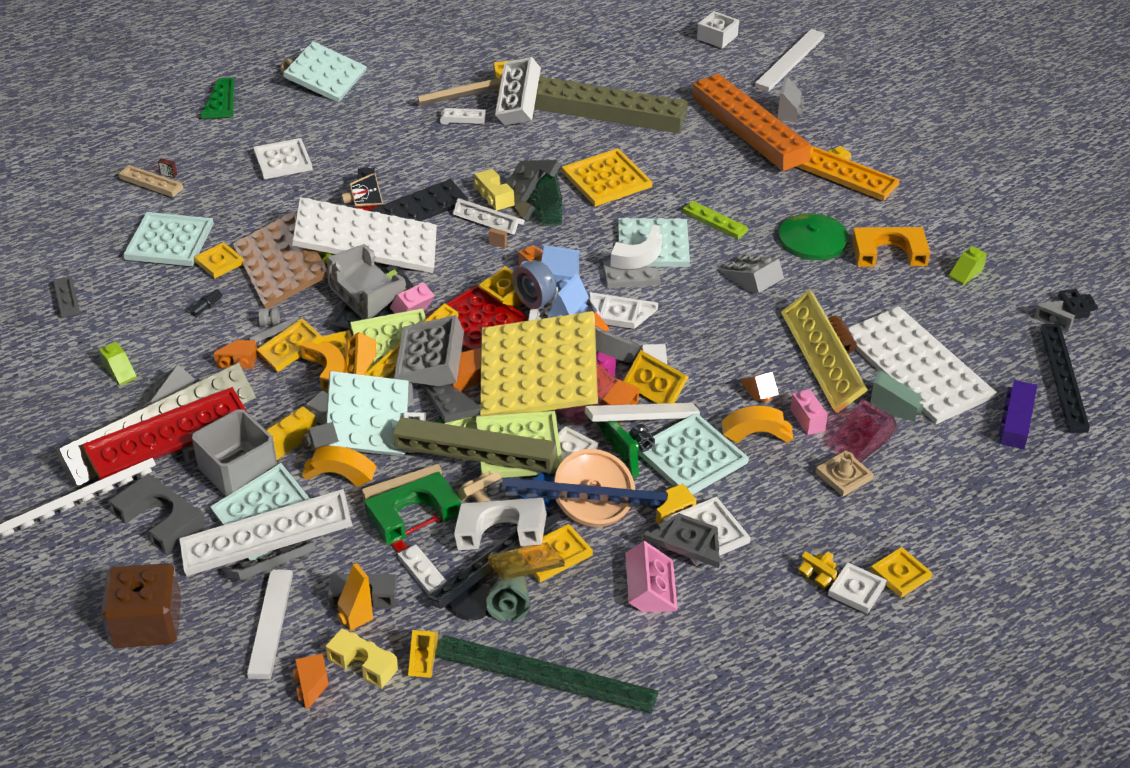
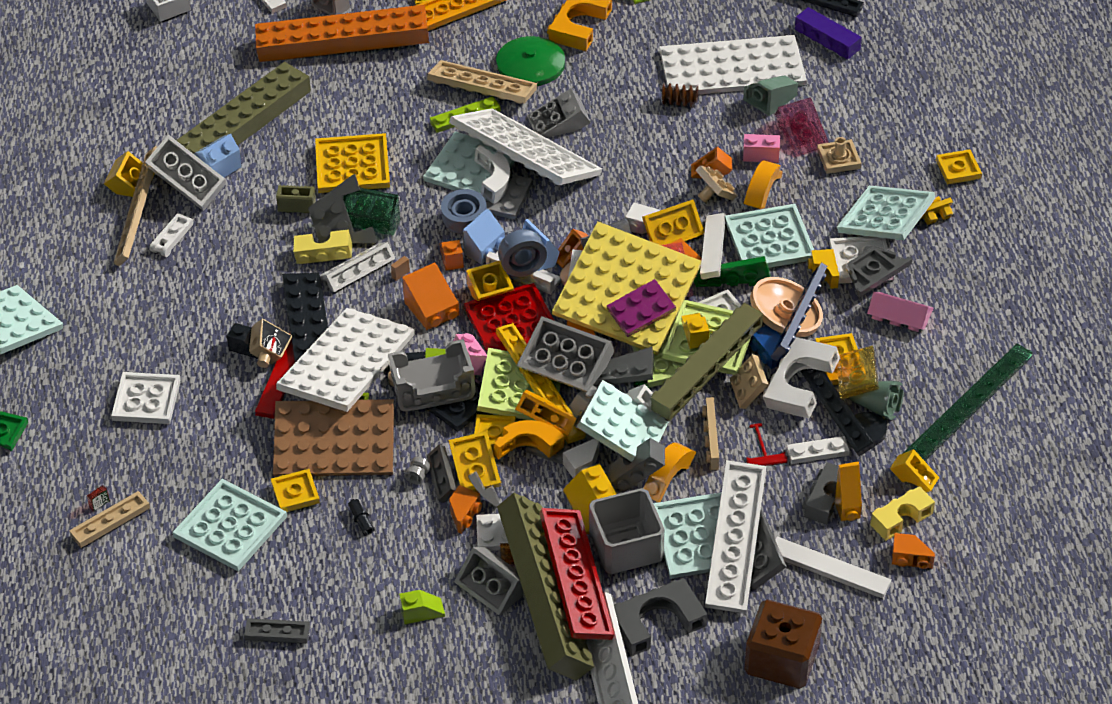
camera: 65 degrees left, 5 degrees up
green arch [364,472,461,545] -> none
white wing [589,292,658,329] -> none
black wheel [629,424,655,452] -> none
light yellow plate [781,290,868,413] -> none
white plate [828,562,887,614] -> none
none -> light blue slope [194,134,241,177]
none -> olive brick [276,185,316,213]
none -> orange slope [402,262,459,330]
none -> tan plate [427,60,537,104]
none -> sand blue piece [441,189,487,234]
none -> white plate [449,109,602,185]
none -> light grey slope [468,471,501,507]
none -> magenta plate [607,279,676,337]
none -> yellow arch [681,313,709,349]
none -> tan plate [695,165,738,202]
none -> light aqua plate [837,185,935,240]

